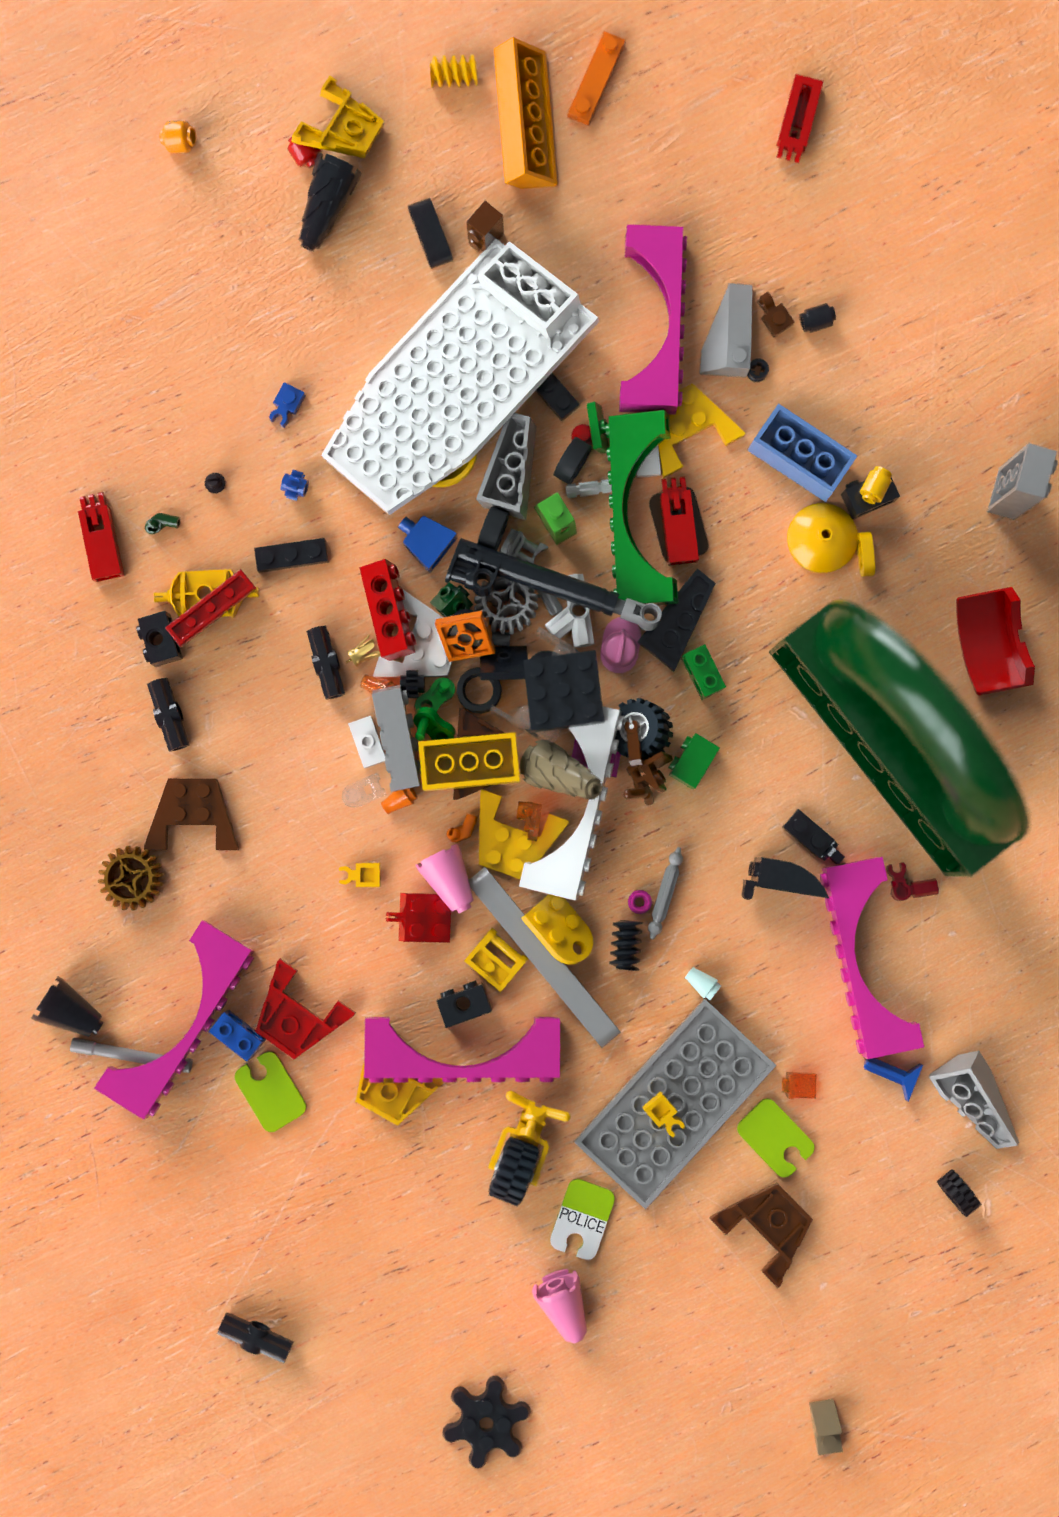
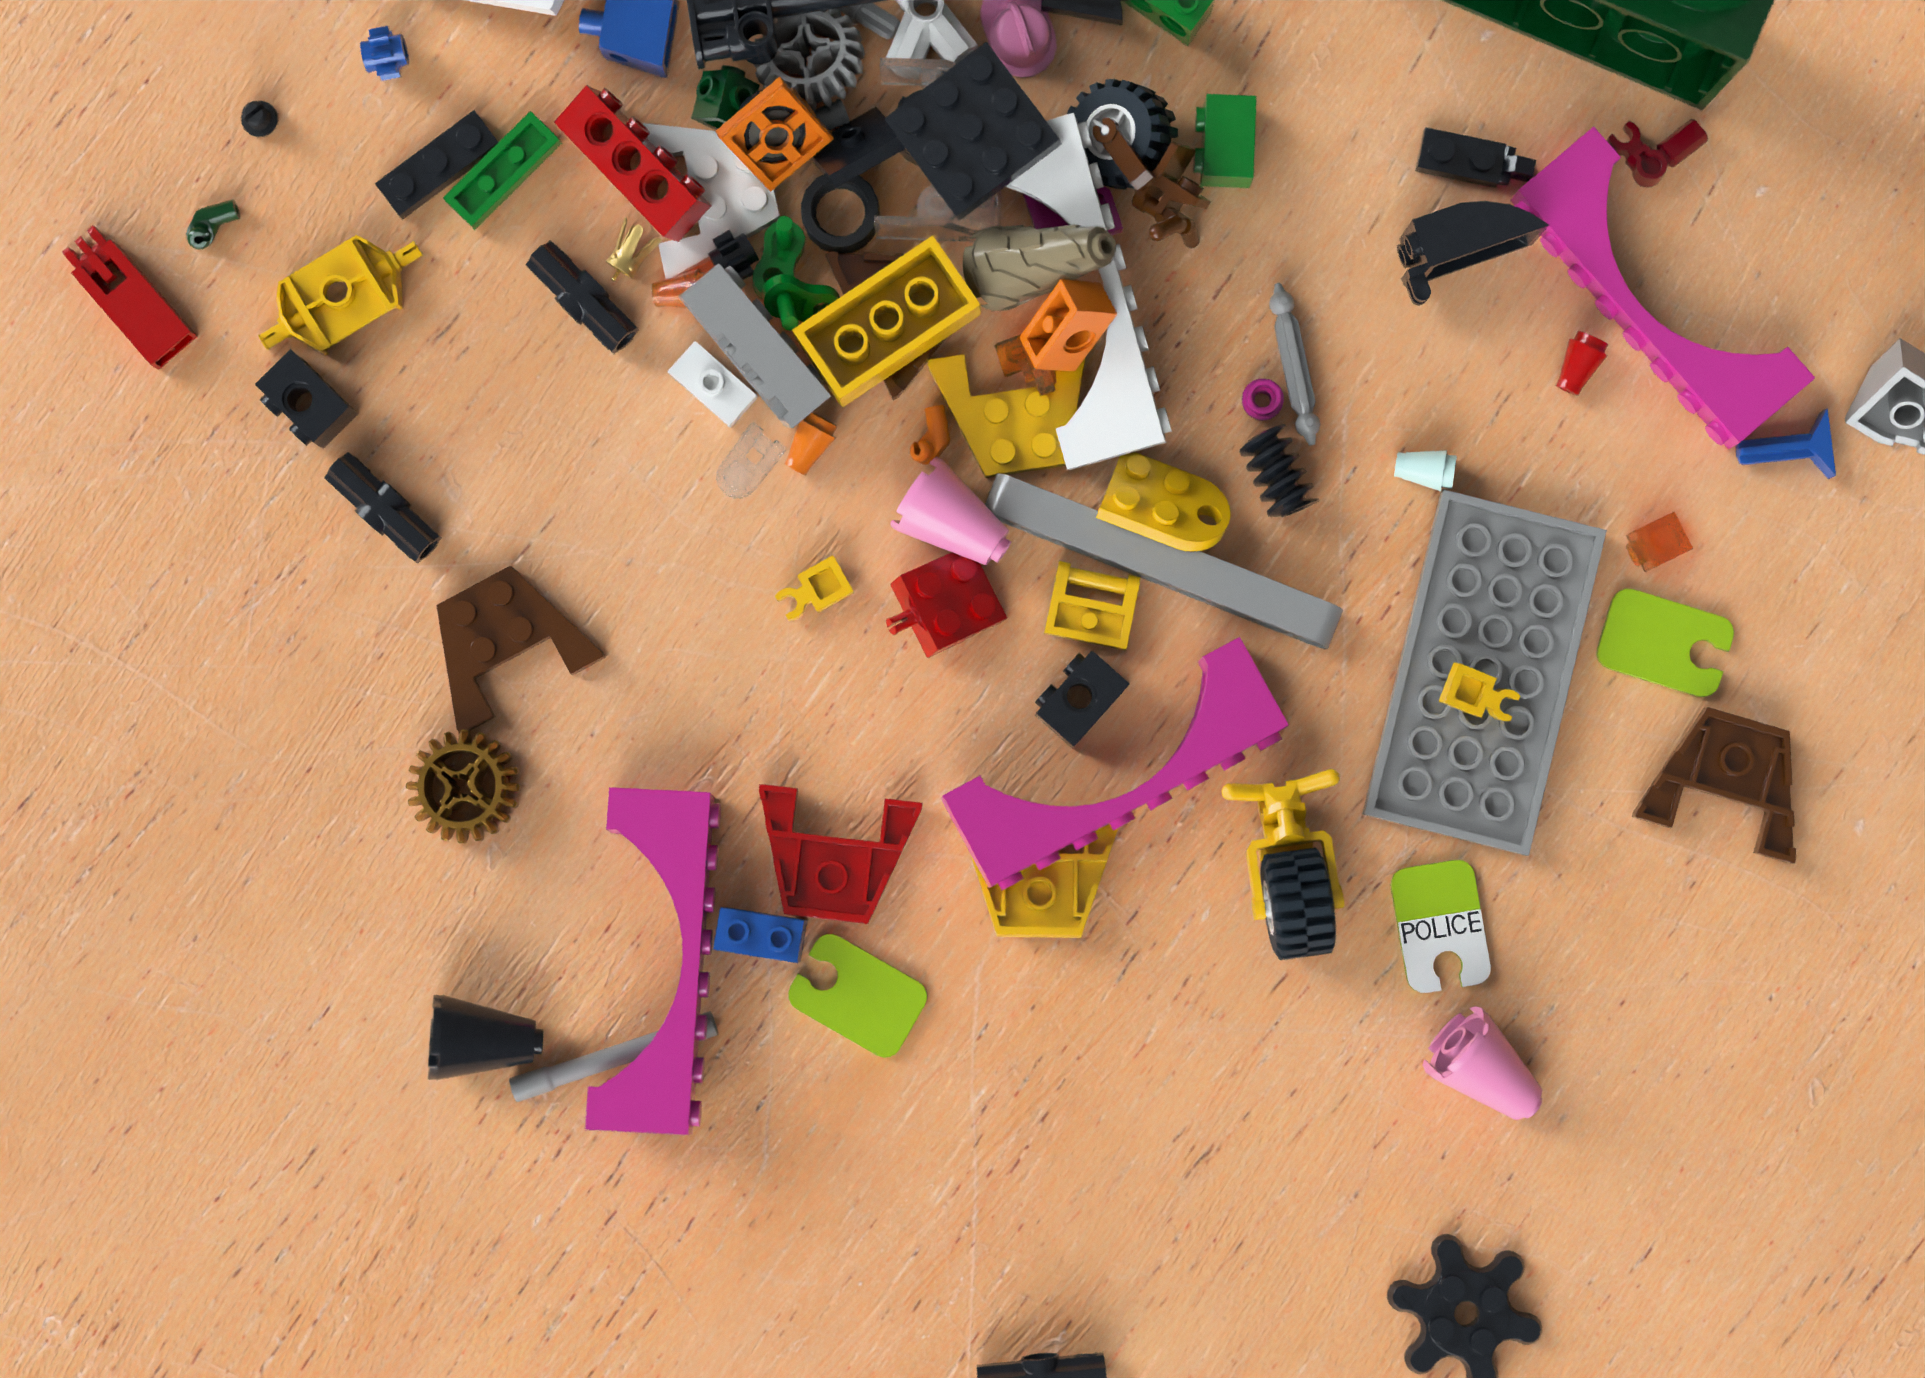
camera: 20 degrees left, 0 degrees up
red tile [165,569,256,647] -> none
none -> green plate [443,111,562,230]
none -> orange brick [1019,279,1117,371]
none -> red cone [1556,331,1608,396]

